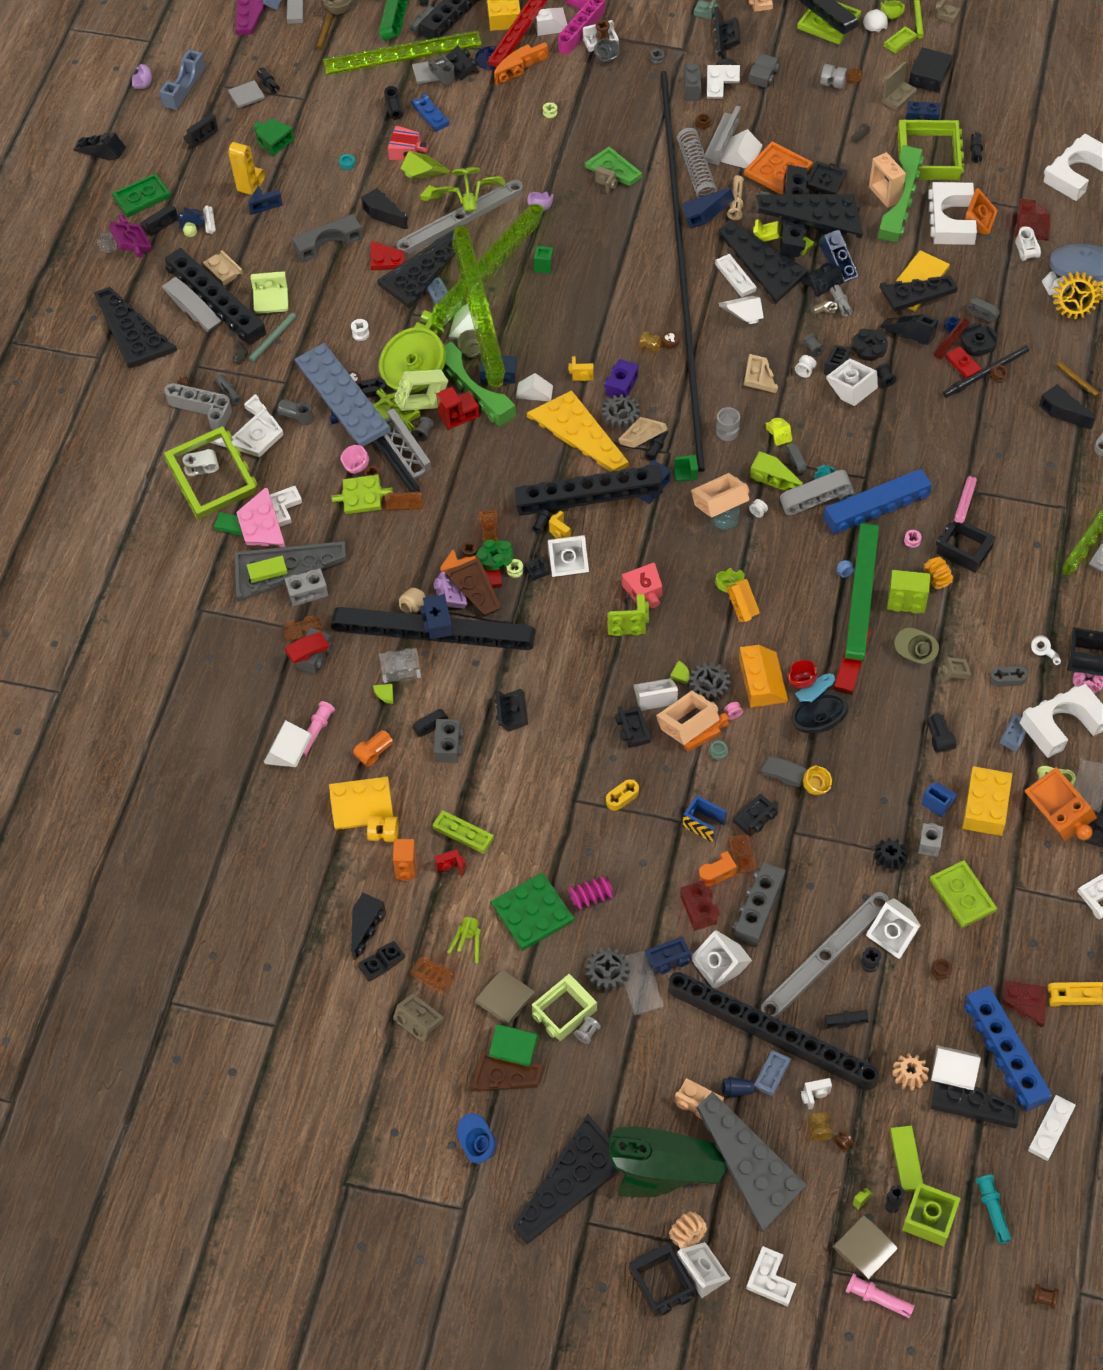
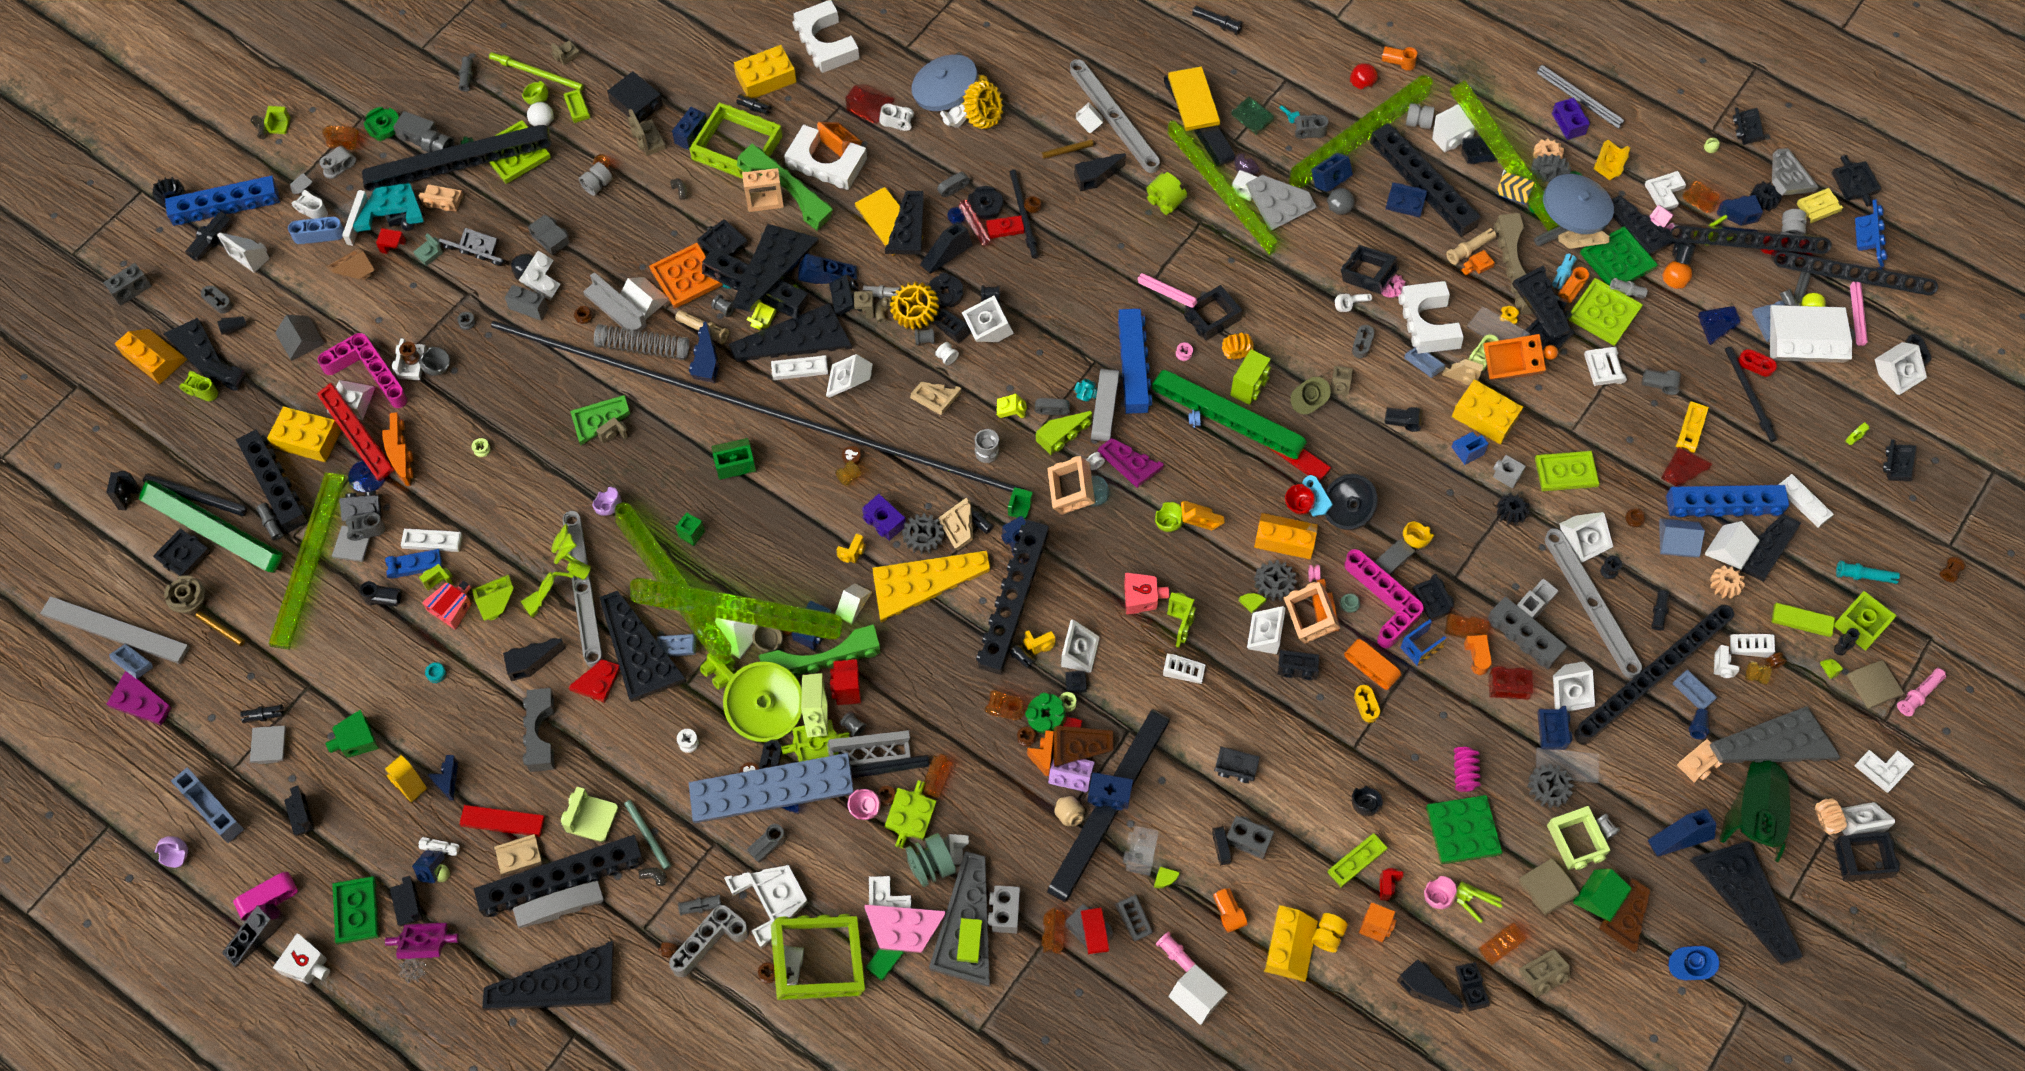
camera: 70 degrees left, 5 degrees up
none -> dark pink beam [233,872,298,921]
none -> white torso [273,933,330,984]
none -> white tile [401,529,462,552]
none -> lime bracket [419,564,453,591]
none -> red tile [459,805,545,837]
none -> green slope [711,438,756,480]
none -> yellow brick [733,45,796,98]
none -> dark tan bracket [854,291,874,319]
none -> yellow gear [890,281,939,330]
none -> sand green wheel [905,833,956,887]
none -> white panel [943,834,969,866]
none -> magenta wing [1097,438,1164,488]
none -> dark grey slope [1115,895,1153,942]
none -> lime brick [1147,172,1187,215]
none -> white slope [1163,653,1205,684]
none -> dark pink beam [1344,549,1423,648]
none -> orange beam [1344,639,1401,690]
none -> black hair [1351,786,1383,816]
none -> bright pink hair [1424,876,1457,909]
none -> tan wing [1442,359,1484,386]
none -> light grey brick [1517,579,1559,619]
none -> dark blue slope [1648,809,1716,857]
none -> sand blue slope [1659,518,1705,558]
none -> white slope [1730,634,1775,658]

